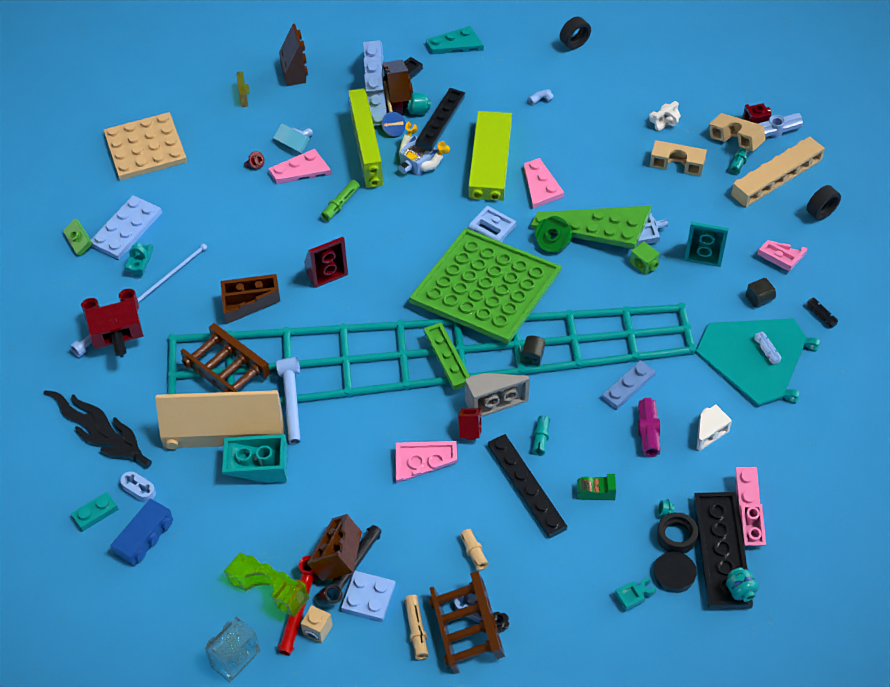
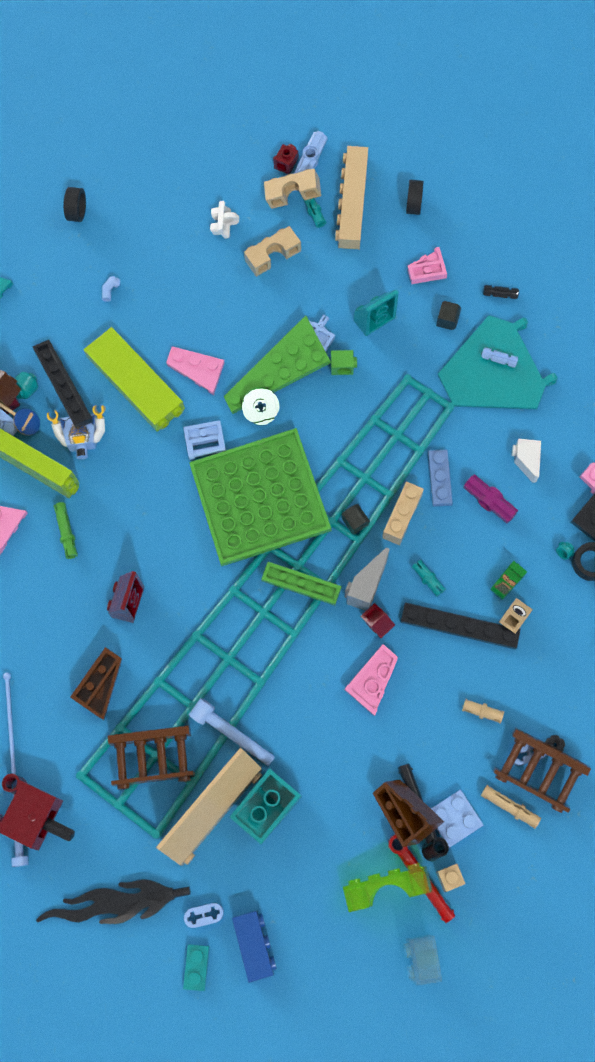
camera: 45 degrees left, 20 degrees up
none -> tan arch [382,481,424,546]
none -> tan brick [499,598,533,634]

